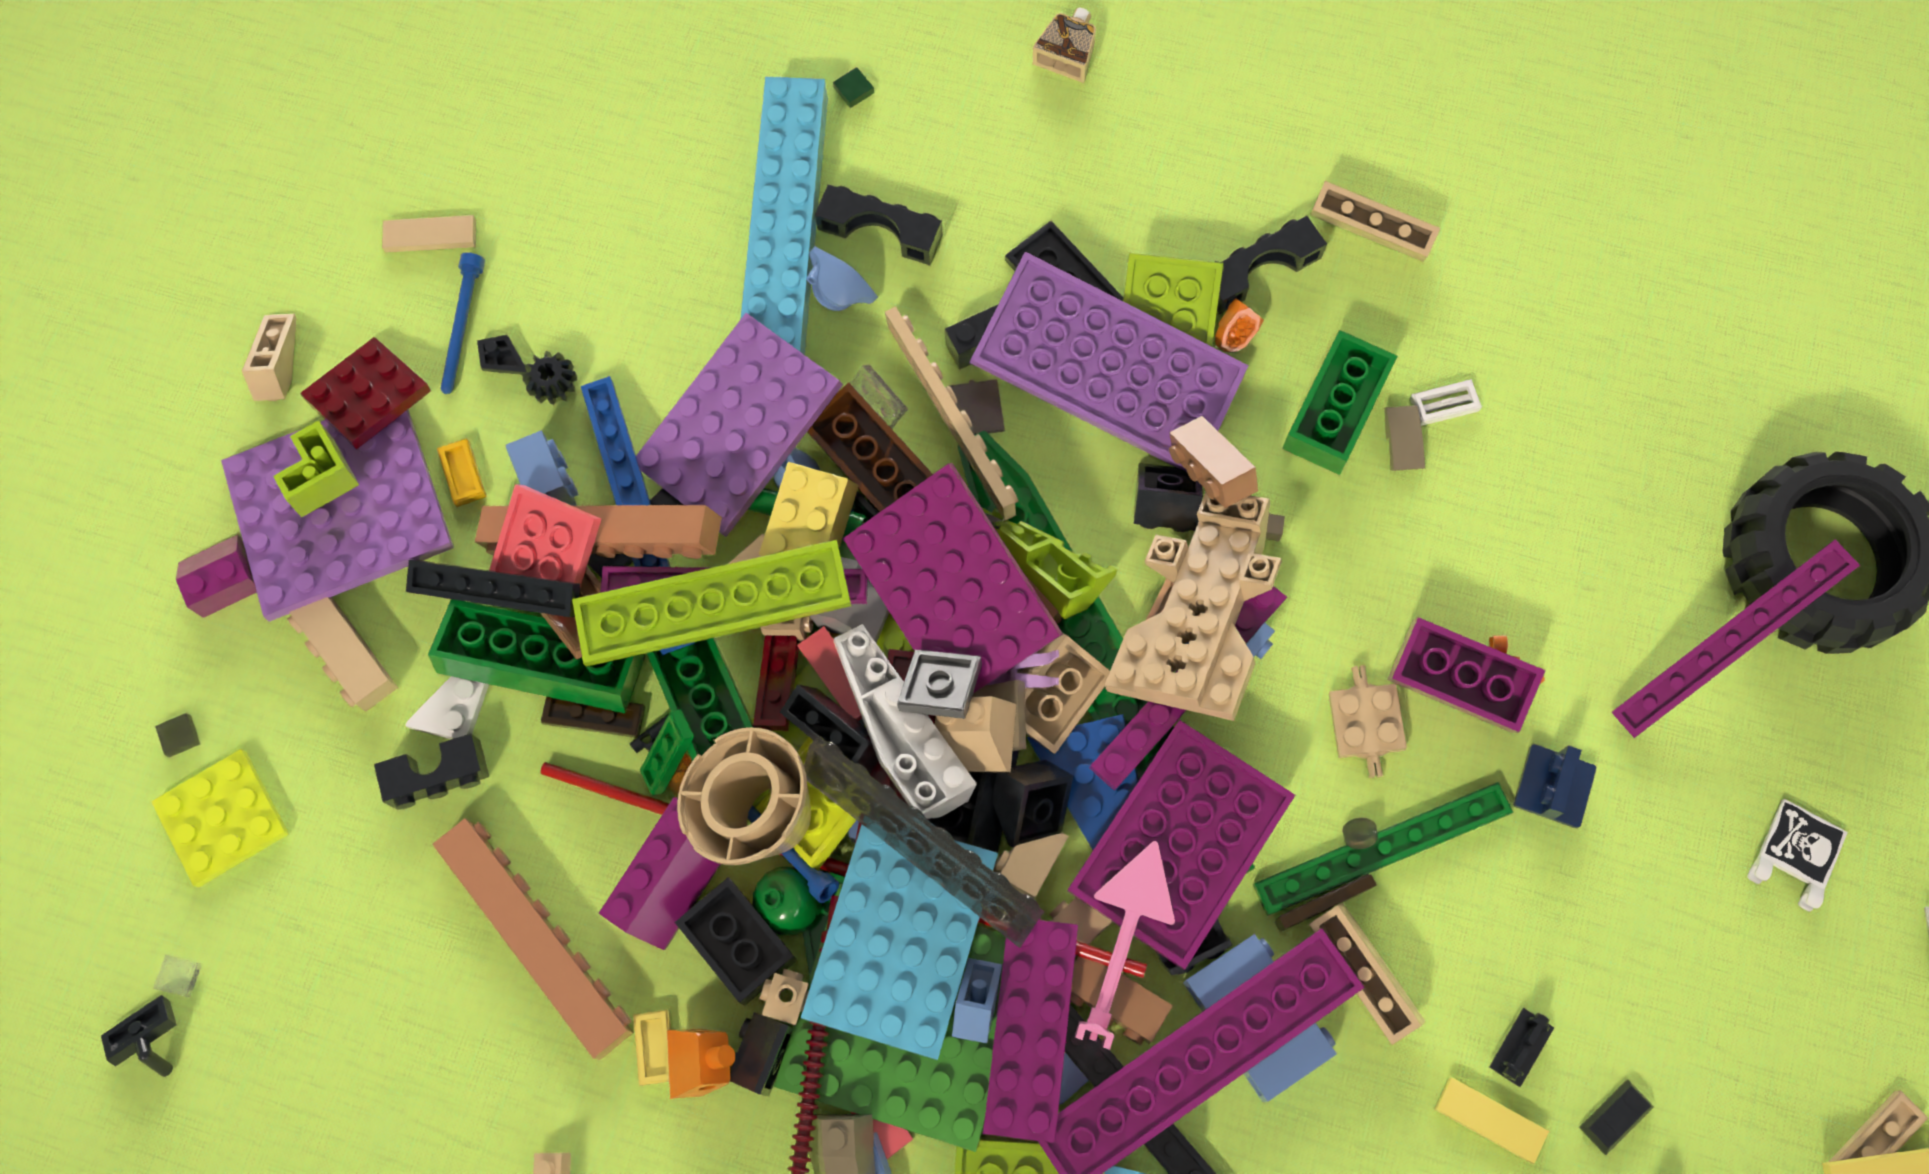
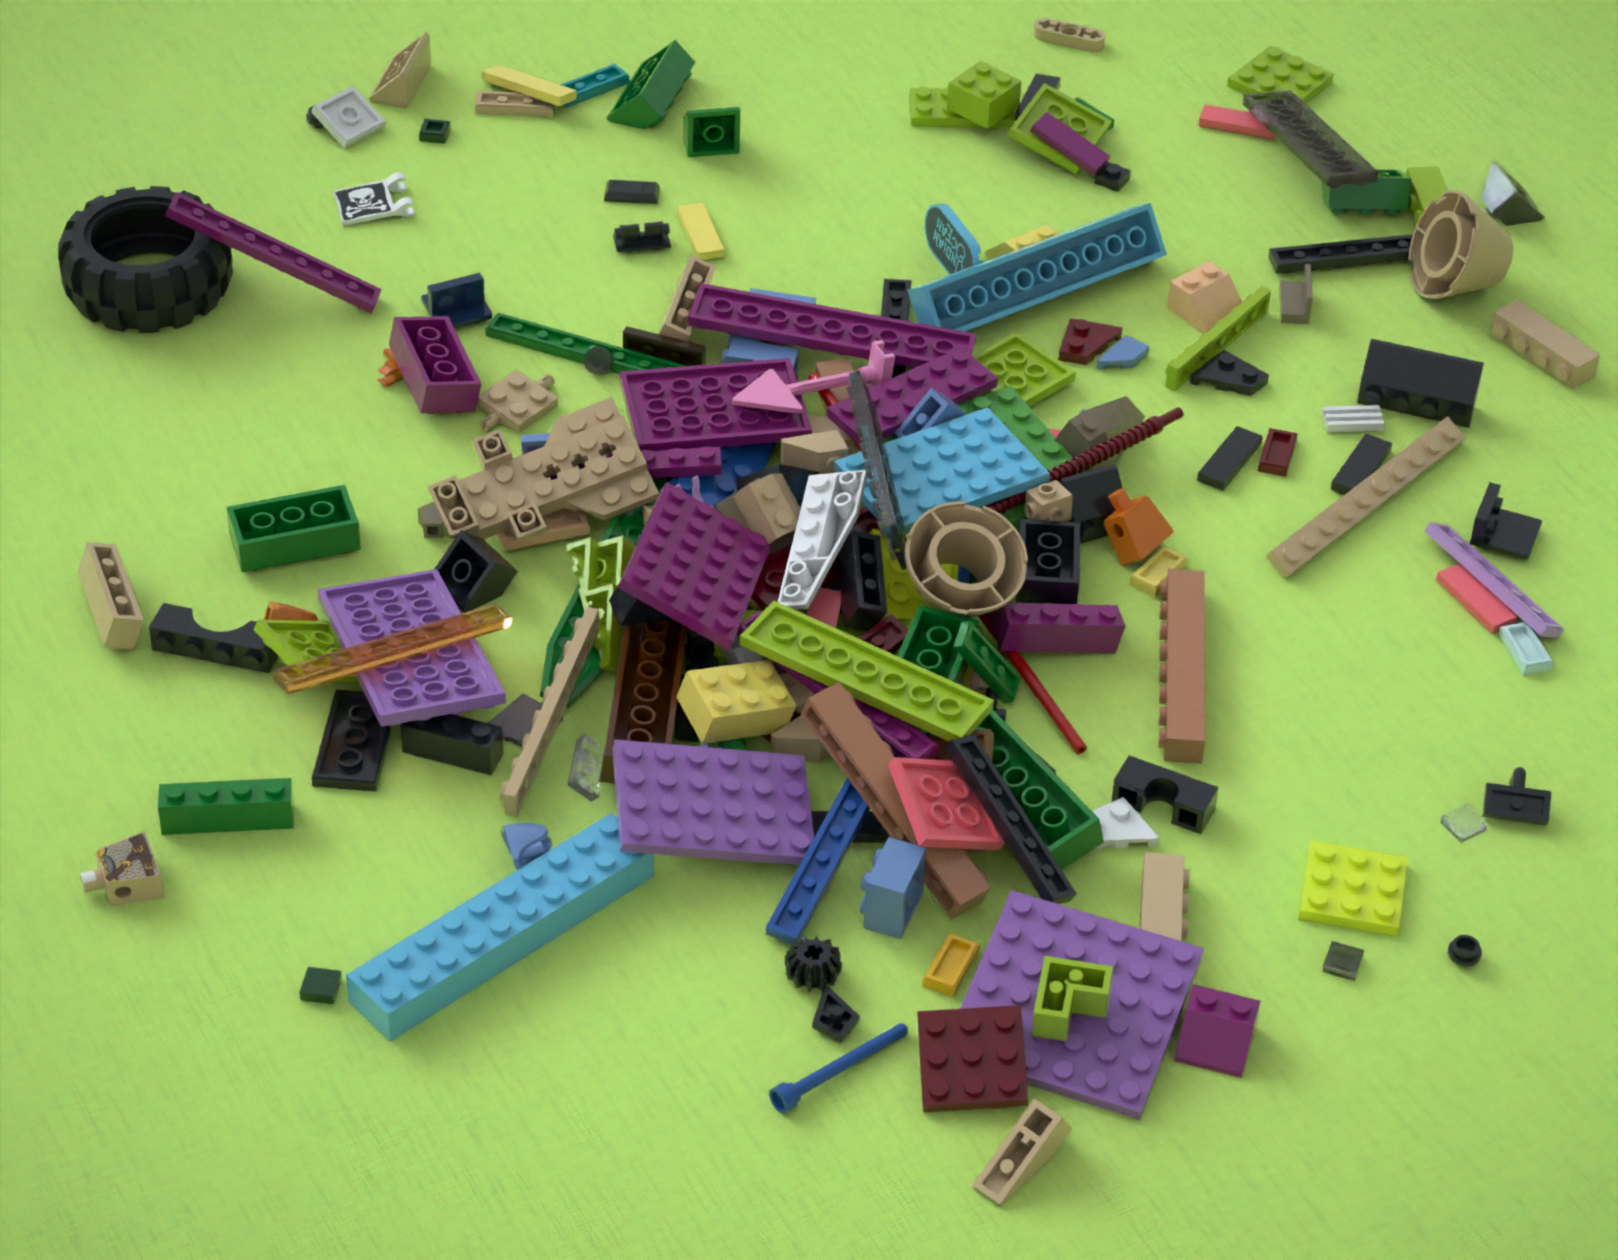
camera: 140 degrees left, 30 degrees down
tan tile [382,215,476,253] -> none
black arch [815,184,943,266] -> none
tile [897,650,982,719] -> none
brick [1169,416,1258,508] -> none
dark tan slope [1384,405,1425,471] -> none
white tile [1410,379,1482,426] -> none
none -> green brick [158,778,294,835]
none -> clear orange tile [273,603,512,695]
none -> dark green tile [419,119,451,144]
none -> black plate [1448,935,1482,966]

